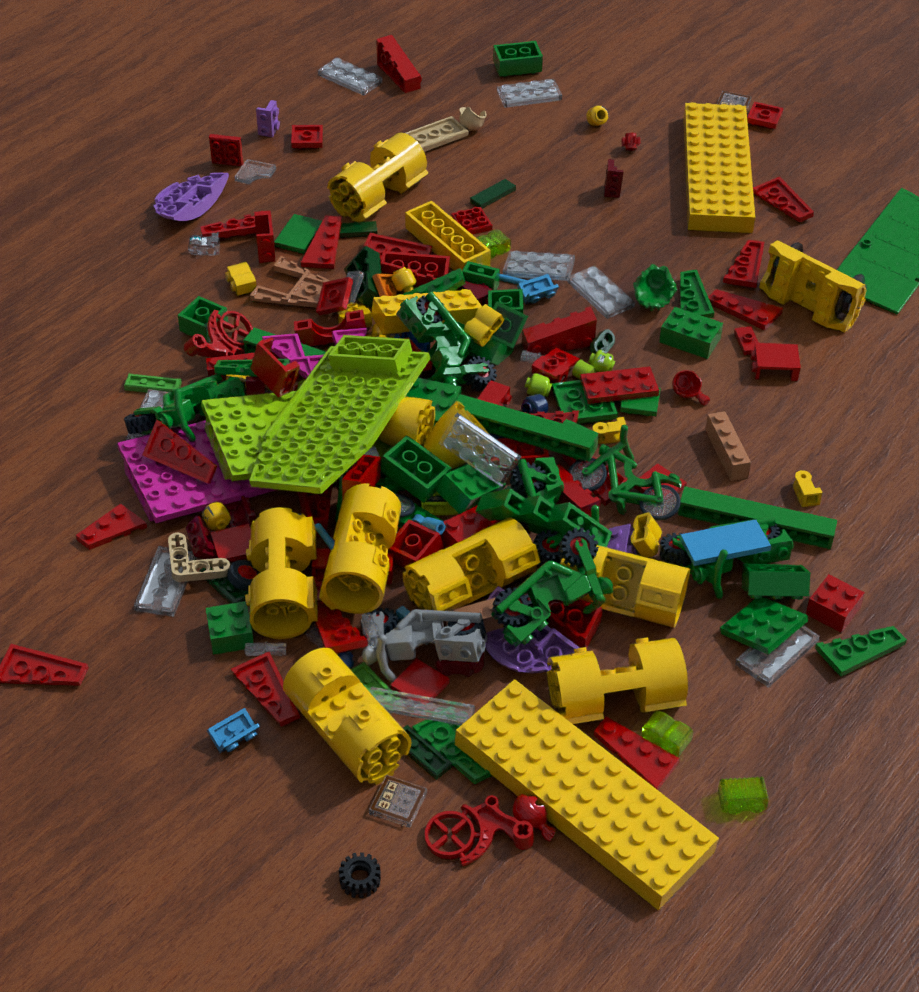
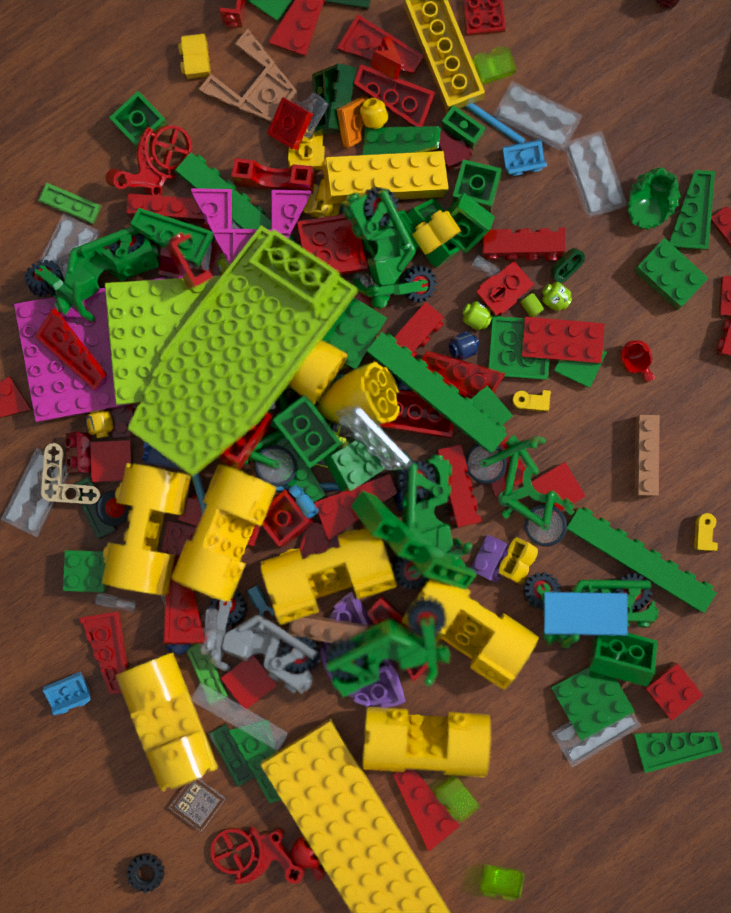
camera: 15 degrees right, 40 degrees up
none -> red slope [370,37,402,79]

